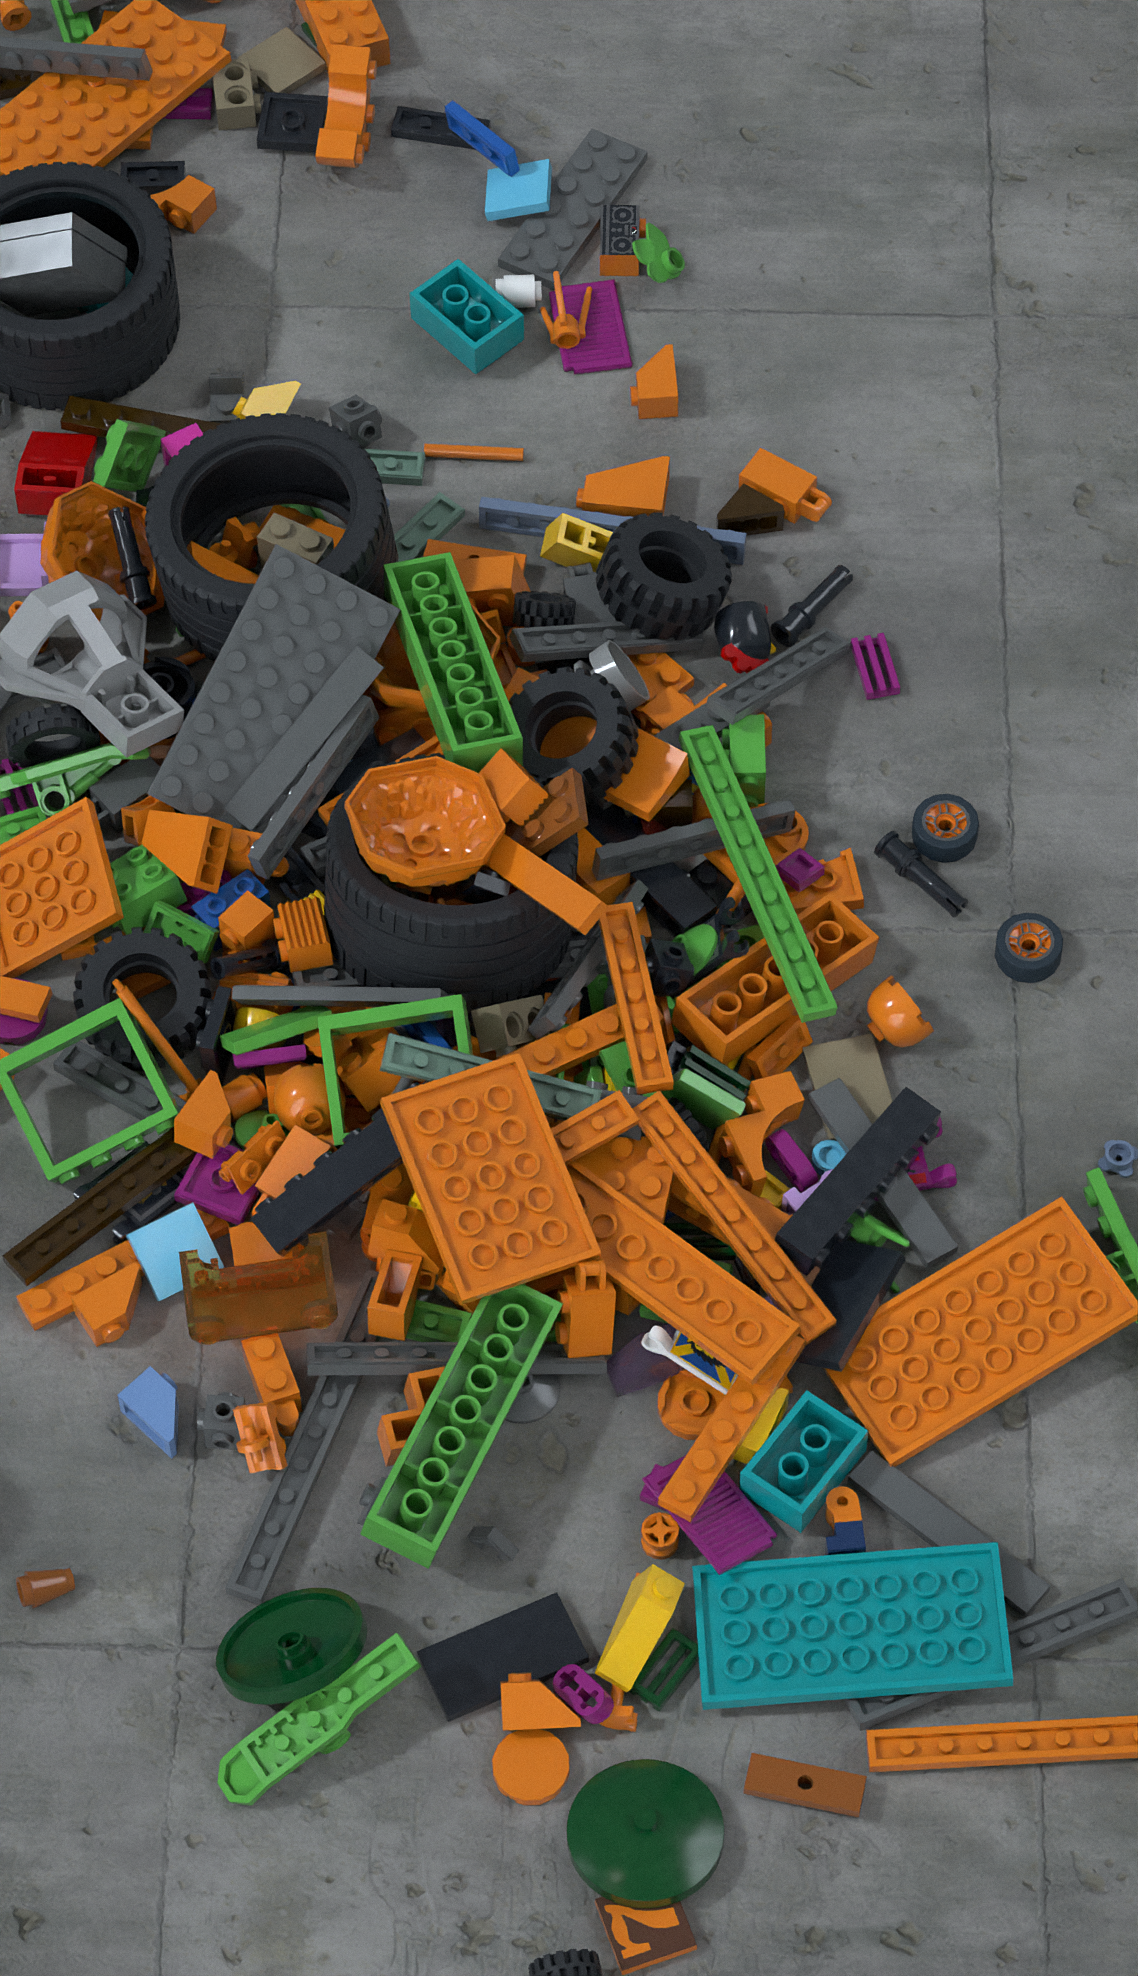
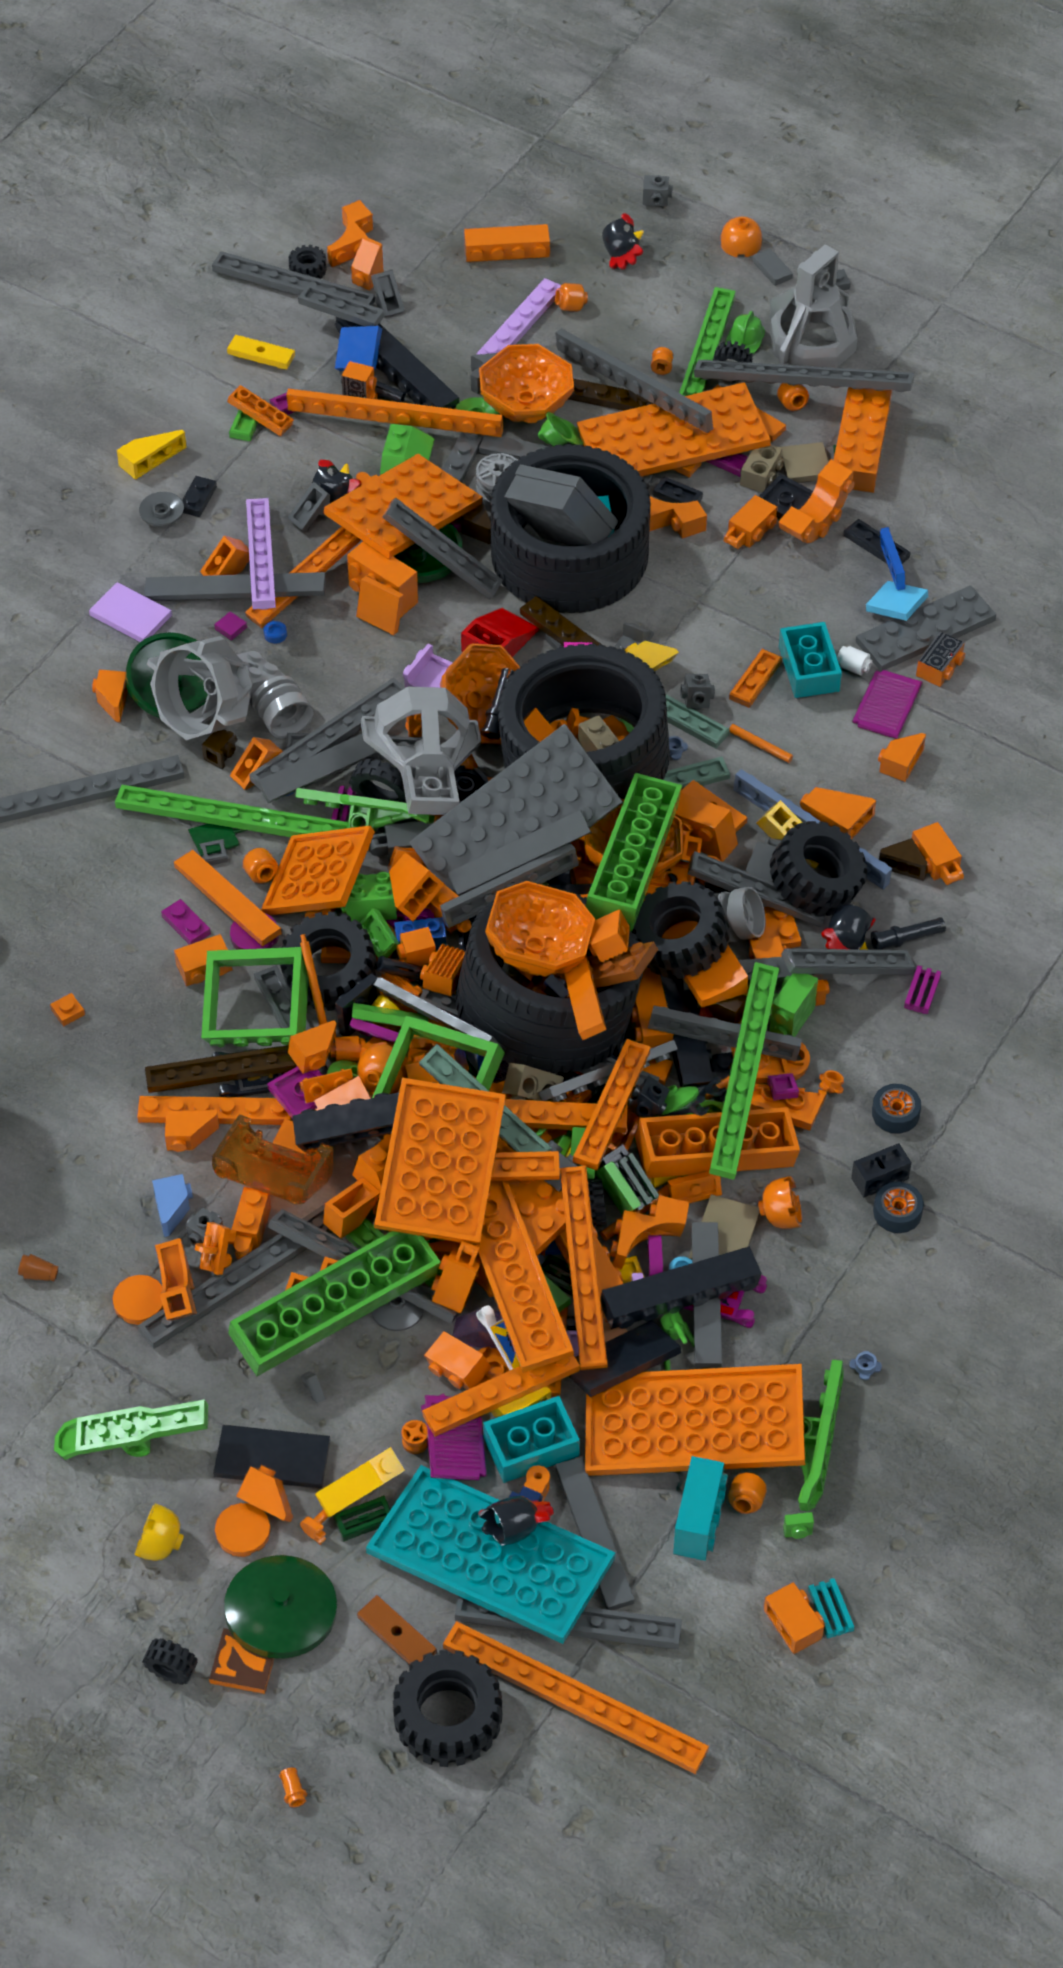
camera: 30 degrees right, 5 degrees down
bright green plate [93,419,166,492] -> none
medium azure tile [126,1202,225,1301] -> none
dark green dish [216,1588,367,1705] -> none
black tyre [512,591,576,628] -> none
orange plant [540,271,593,349] -> none
magenta beam [553,1664,614,1724] -> none
bright green plate [632,222,685,283] -> none
black pin [874,830,968,917] -> none
none -> orange tile [112,1275,163,1325]
none -> yellow cylinder [134,1503,184,1561]
none -> orange arch [155,1238,197,1321]
none -> black tyre [393,1650,503,1767]
none -> orange brick [424,1331,491,1390]
none -> black piece [479,1495,554,1546]
none -> teal brick [673,1456,728,1561]
none -> orange brick [724,495,777,549]
none -> orange head [728,1472,767,1514]
none -> orange tile [729,649,782,708]
none -> orange plate [819,1070,844,1094]
none -> black brick [851,1143,912,1198]

